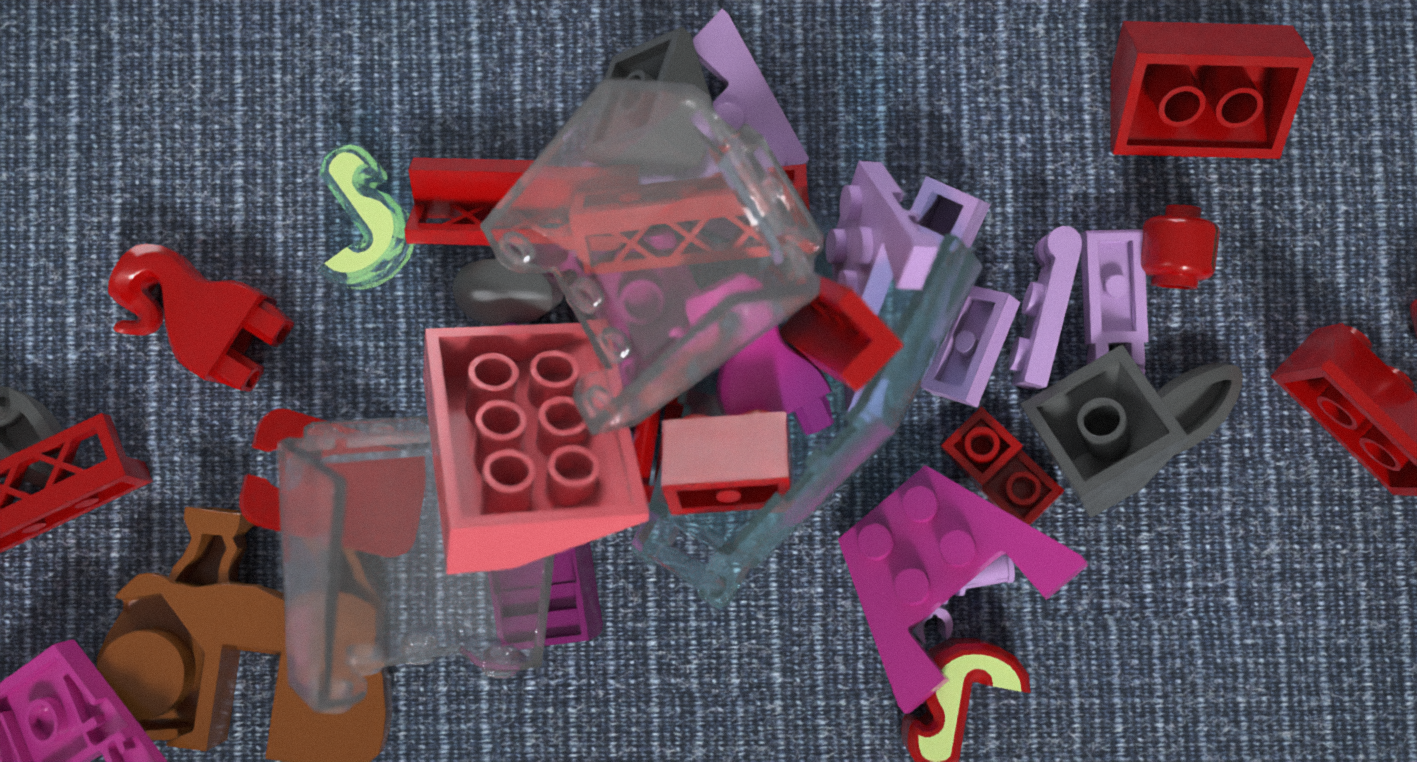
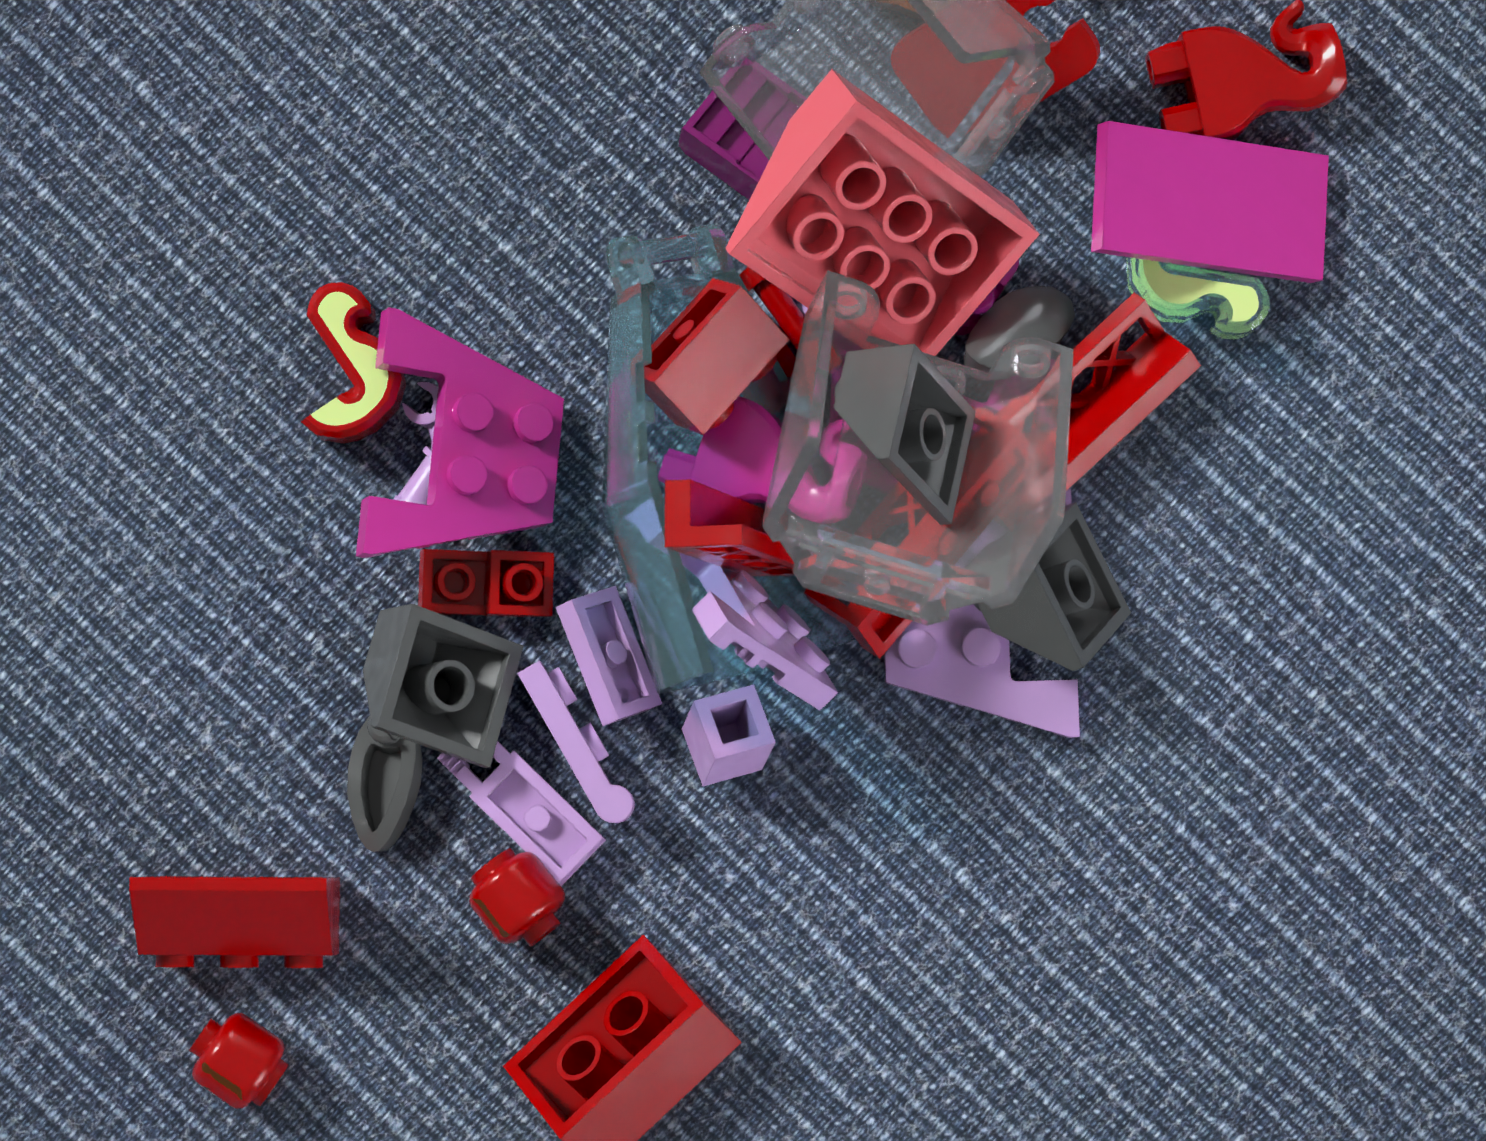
camera: 135 degrees right, 0 degrees up
none -> dark grey slope [834,344,976,525]
none -> dark pink tile [1091,121,1329,283]

